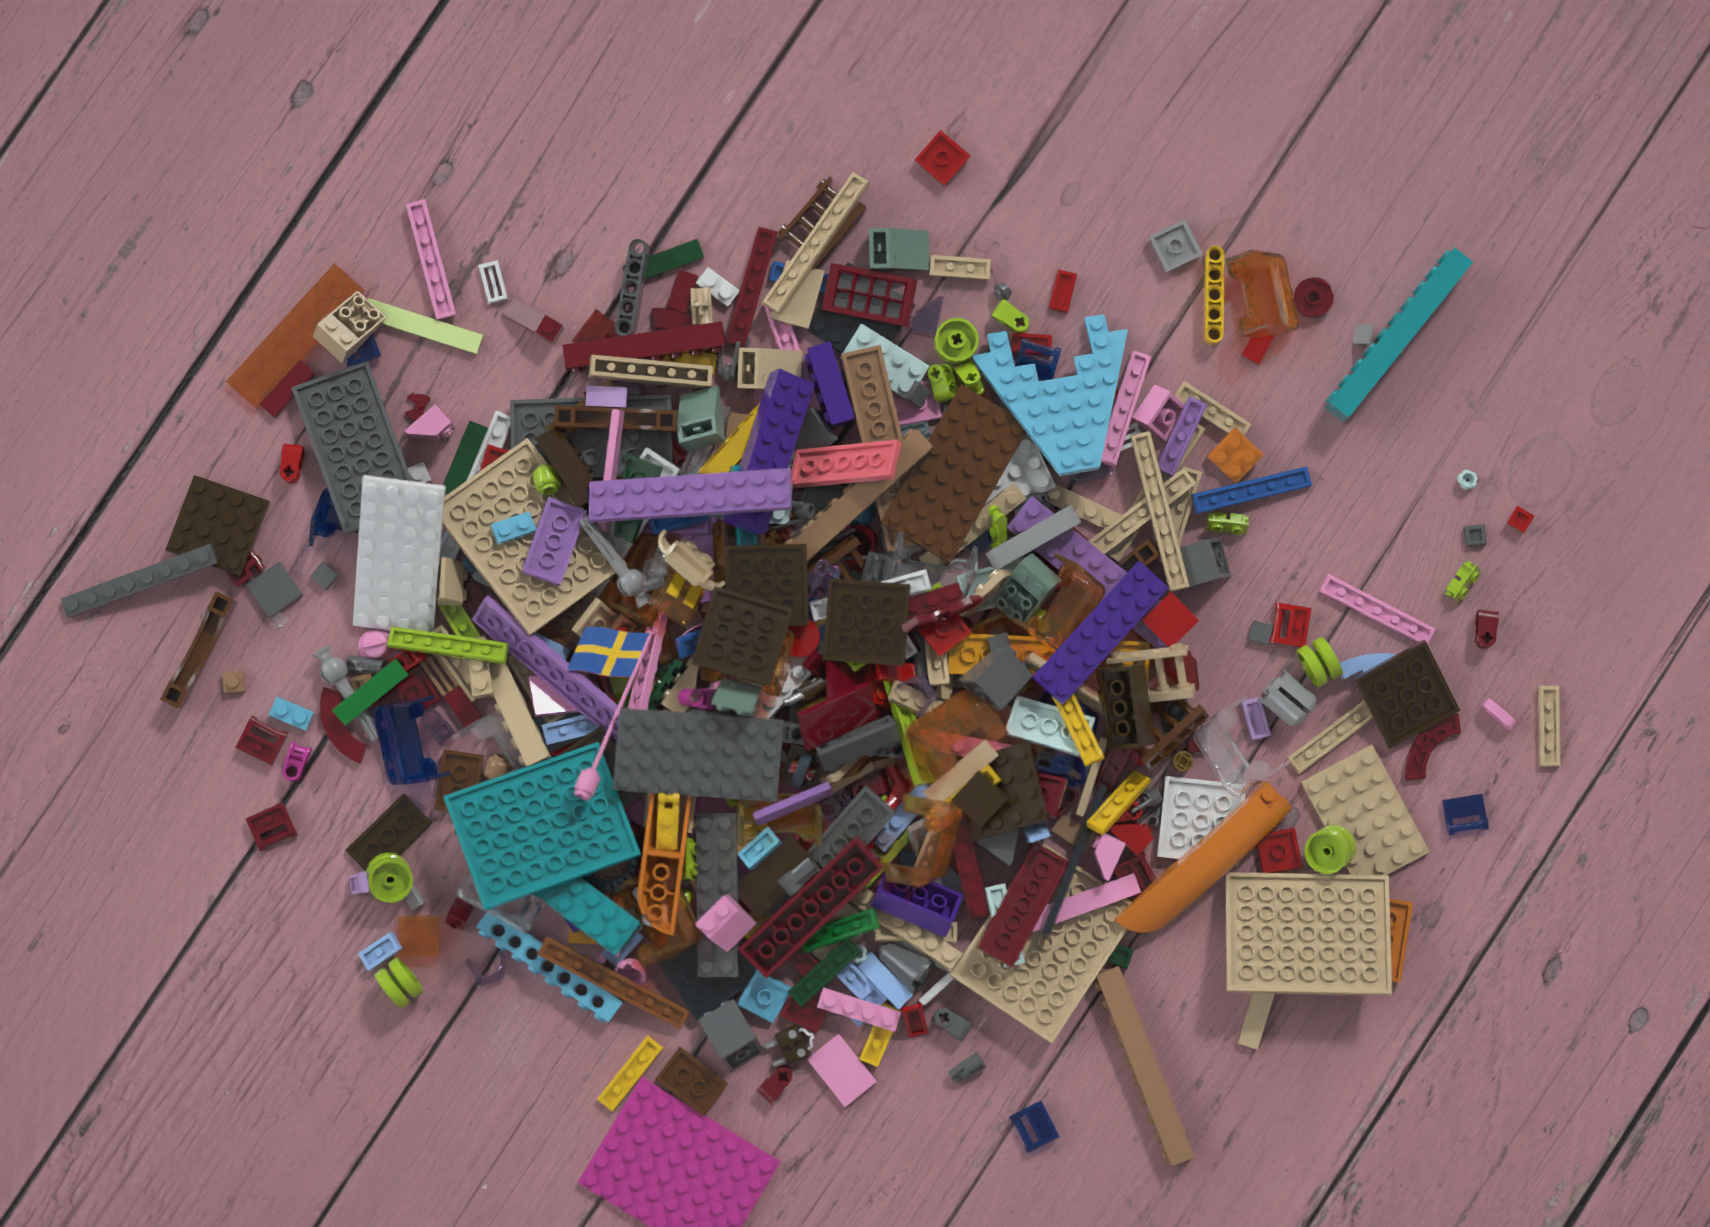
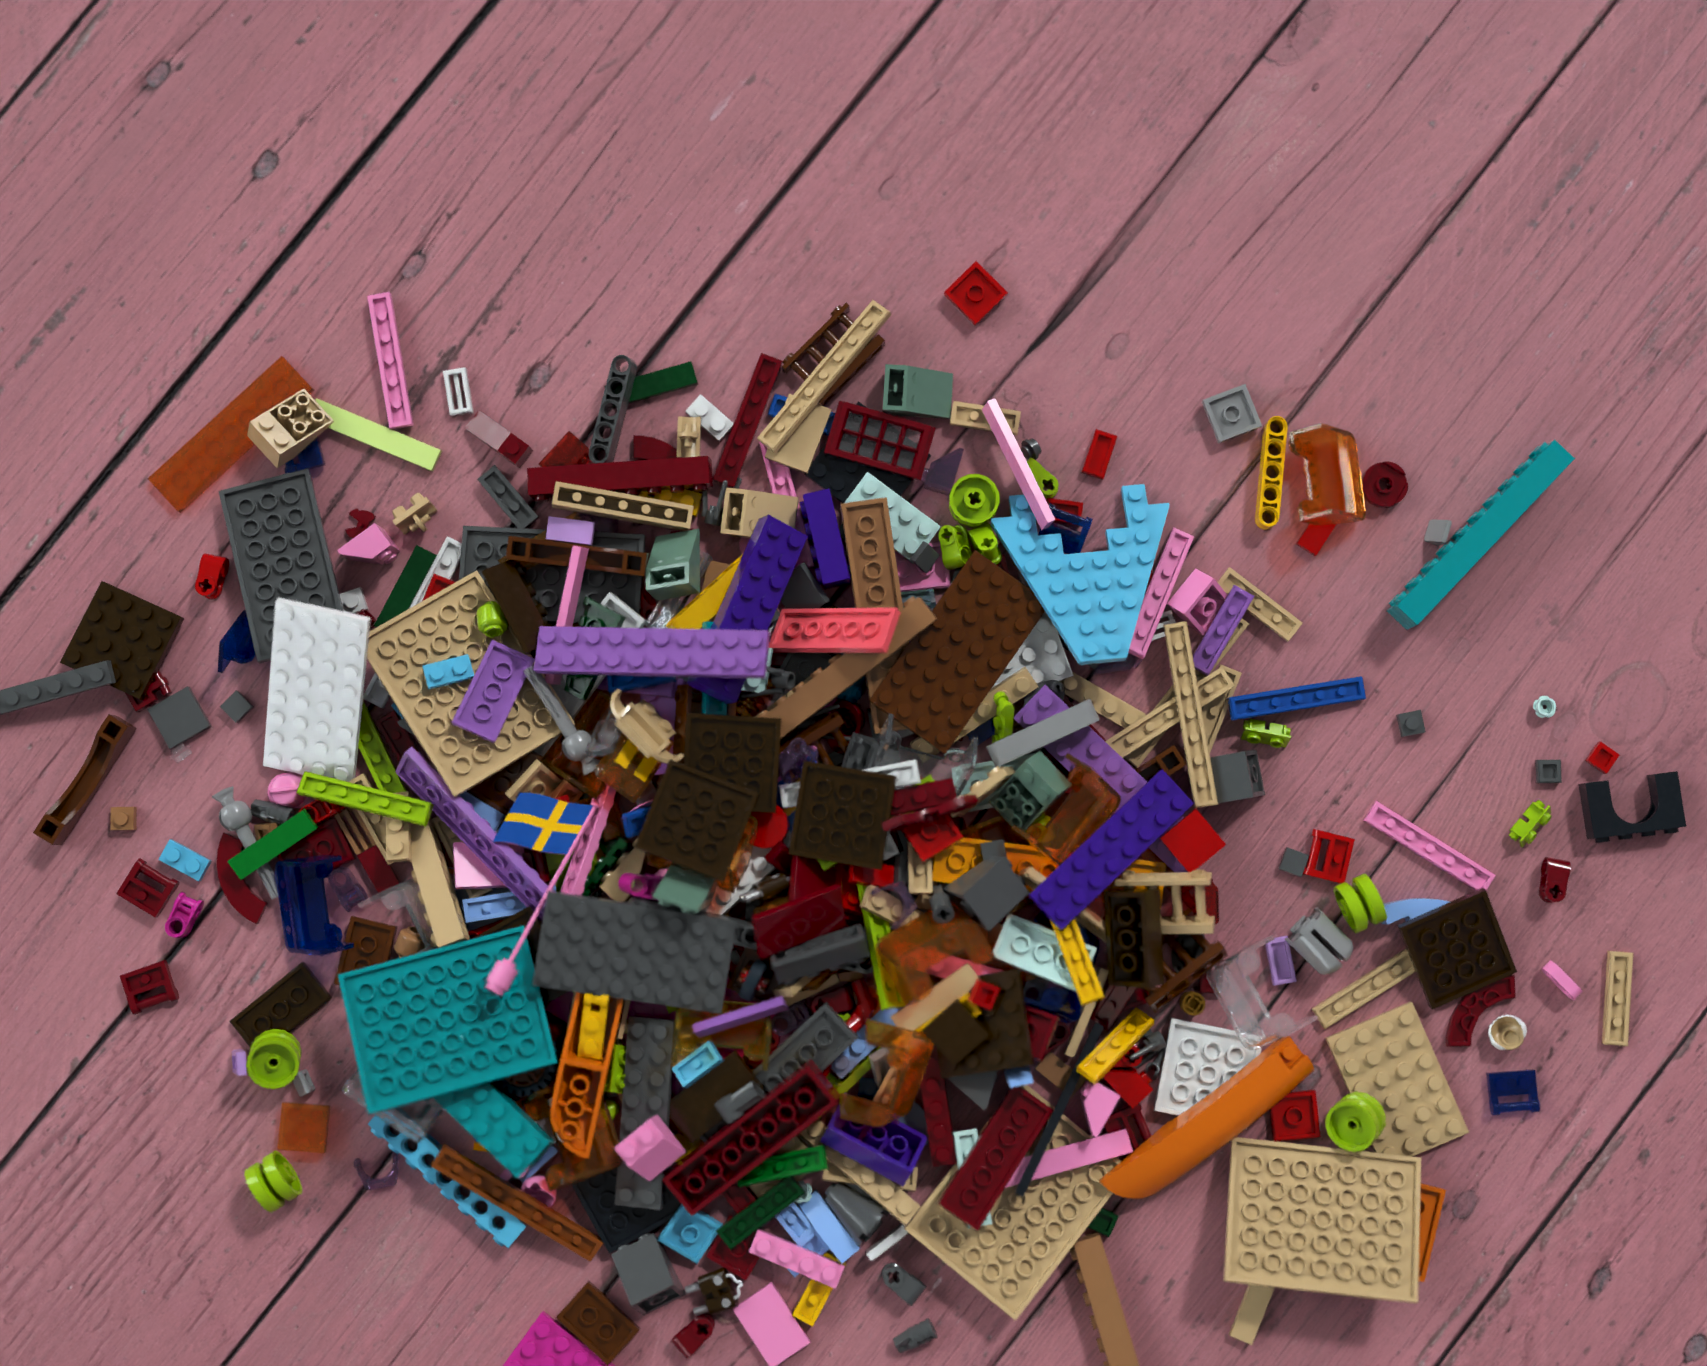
camera: 20 degrees right, 0 degrees up
dark red tile [259,360,315,418] -> none
light blue plate [358,932,403,971] -> none
tan slope [437,557,467,606] -> none
dark red bracket [445,894,476,931] -> none
yellow tile [597,1035,664,1112] -> none
dark red tile [667,269,698,314] -> none
red slope [901,1002,928,1038] -> none
orange plate [1207,427,1264,483] -> none
none -> tan hips [392,493,438,535]
none -> dark grey plate [477,465,539,529]
none -> dark grey hinge [929,885,954,924]
none -> red plate [968,979,1000,1010]
none -> bright pink tile [982,399,1055,530]
none -> dark grey plate [1396,710,1426,737]
none -> tan hair [1488,1014,1527,1051]
none -> black arch [1578,771,1686,843]

